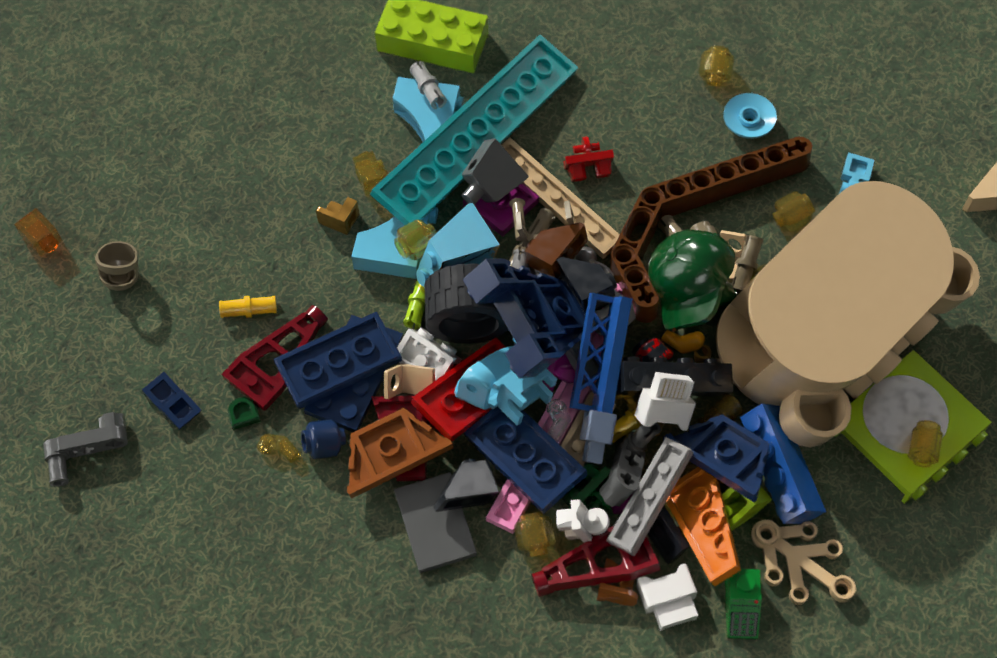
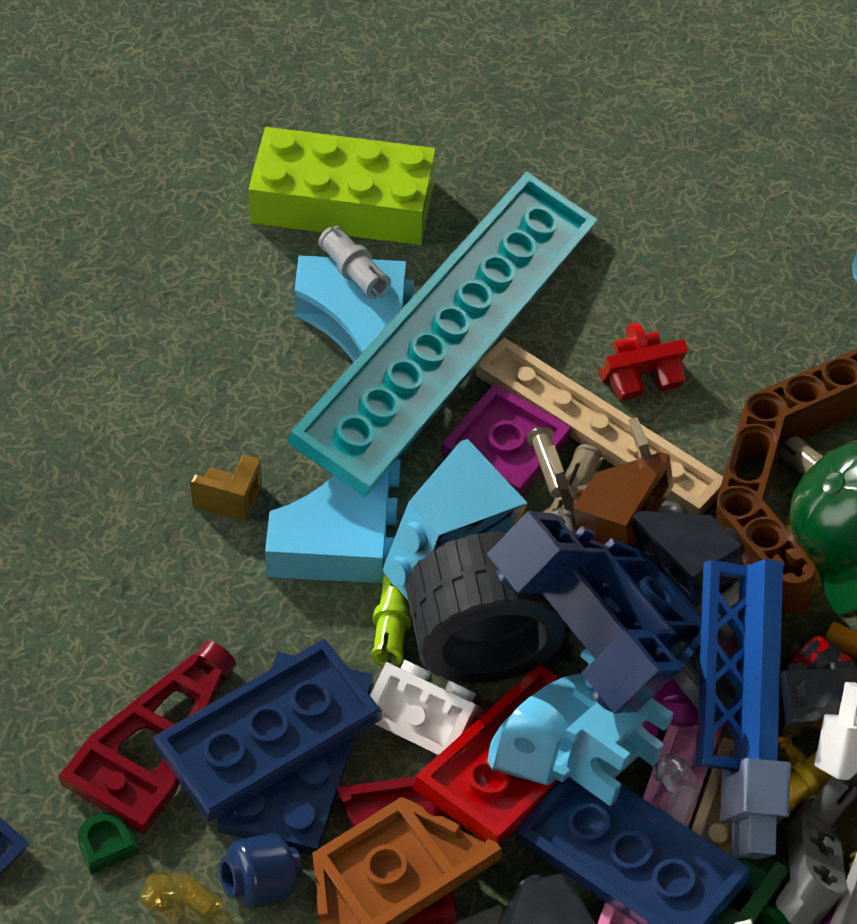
camera: 10 degrees left, 10 degrees down
yellow pin [219,296,277,318] -> none
clear yellow brick [353,151,388,196] -> none
tan bracket [384,363,435,399] -> none
clear yellow head [394,219,436,261] -> none
dark grey torso [462,139,529,205] -> none
clear yellow head [699,46,734,86] -> none

